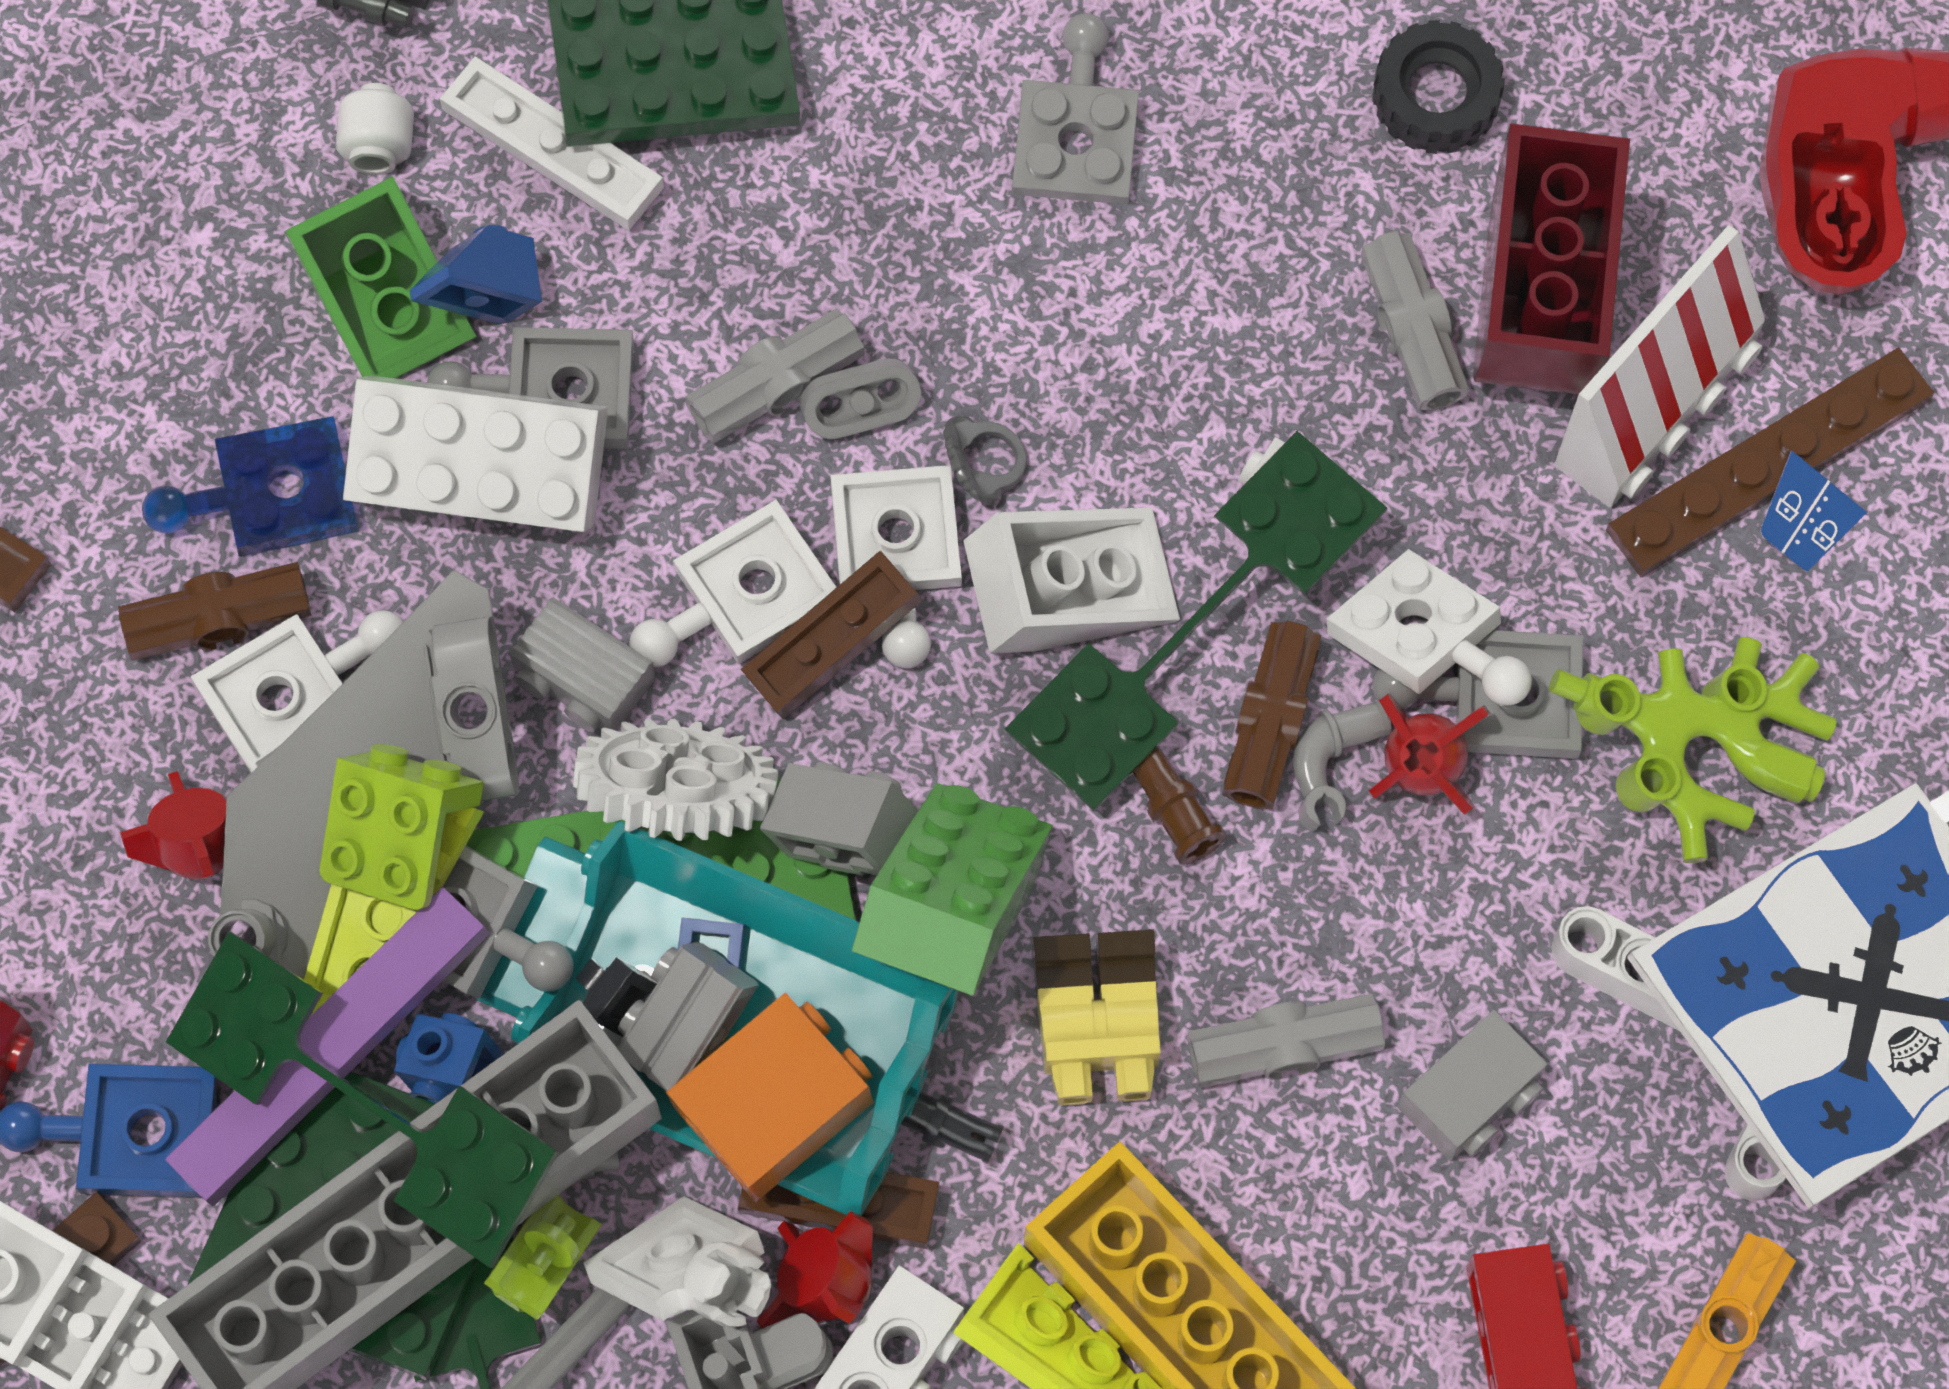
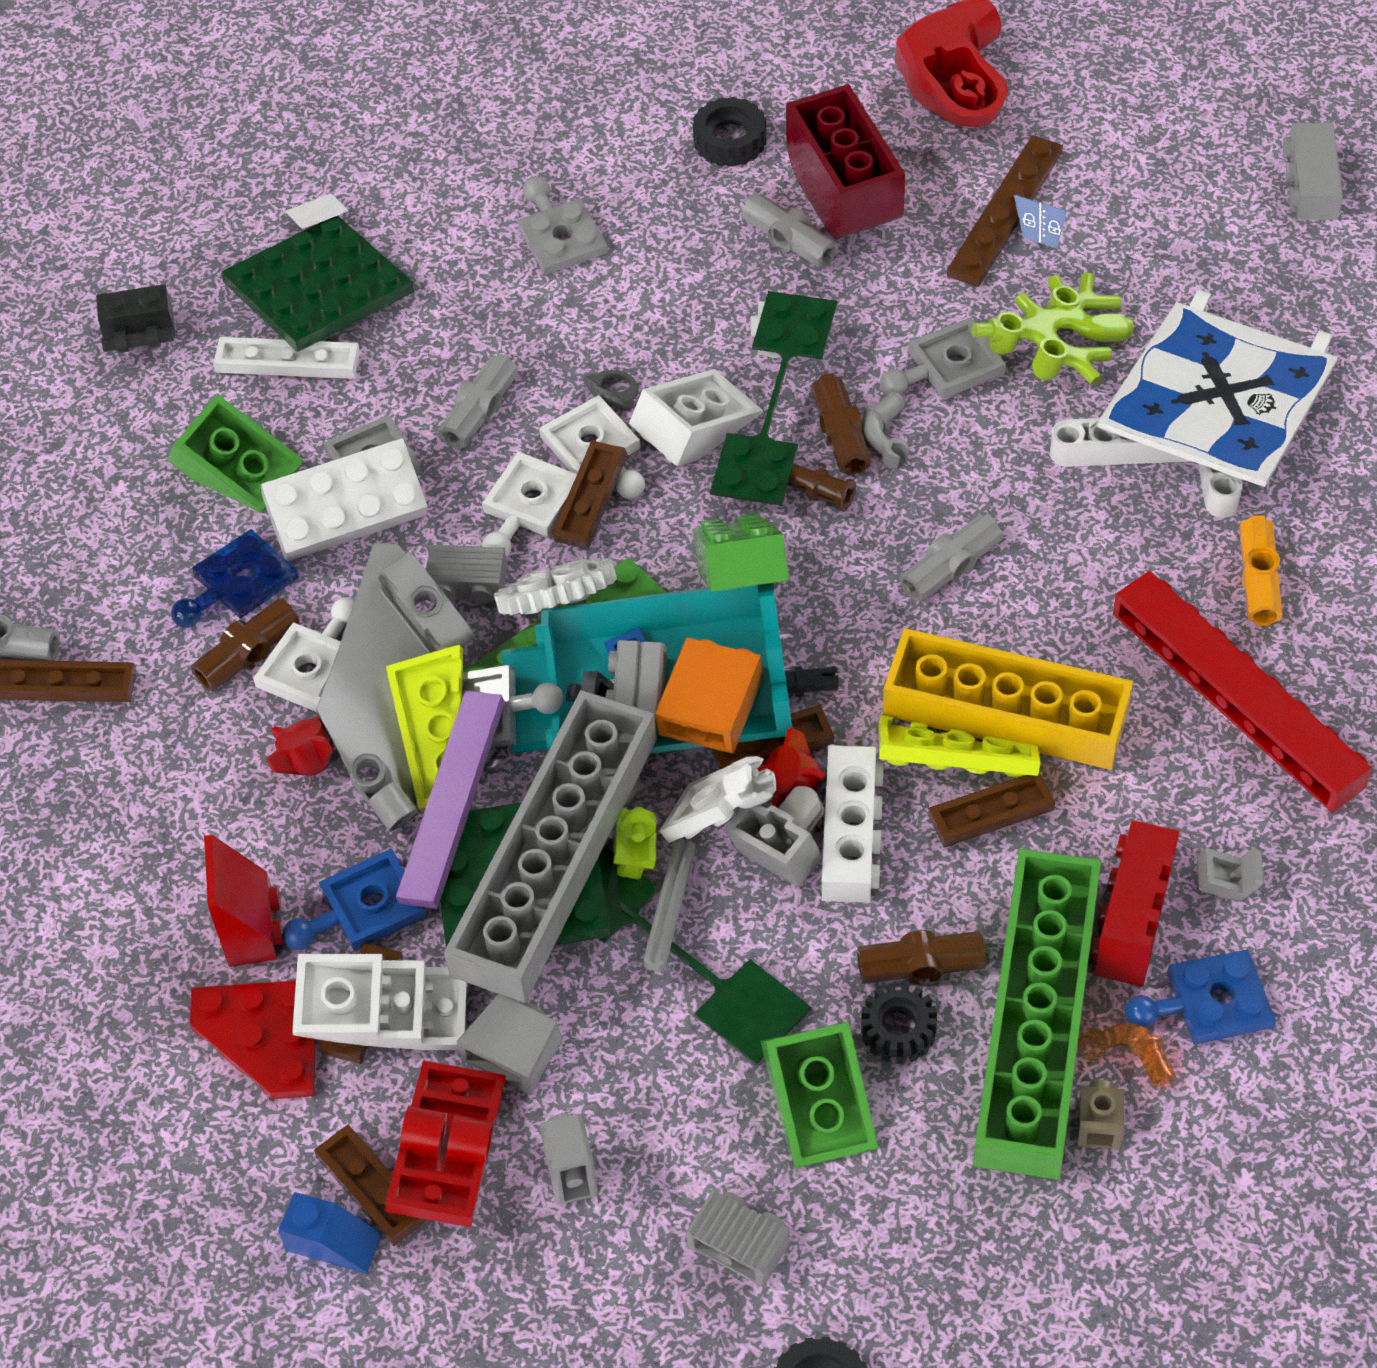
camera: 25 degrees left, 15 degrees down
dark green hinge [166,931,559,1268] -> none
lime bracket [319,744,484,910] -> none
white head [336,83,414,175] -> none
blue brick [394,1013,504,1104] -> none
blue slope [410,225,542,324] -> none
light grey brick [760,762,918,876] -> none
light grey plate [800,358,921,439] -> none
light yellow hips [1031,929,1161,1106] -> none
white plate [1326,549,1532,706] -> none
red piece [1368,693,1491,815] -> none
light grey brick [1397,1010,1548,1162] -> none
white slope [1554,225,1765,509] -> none

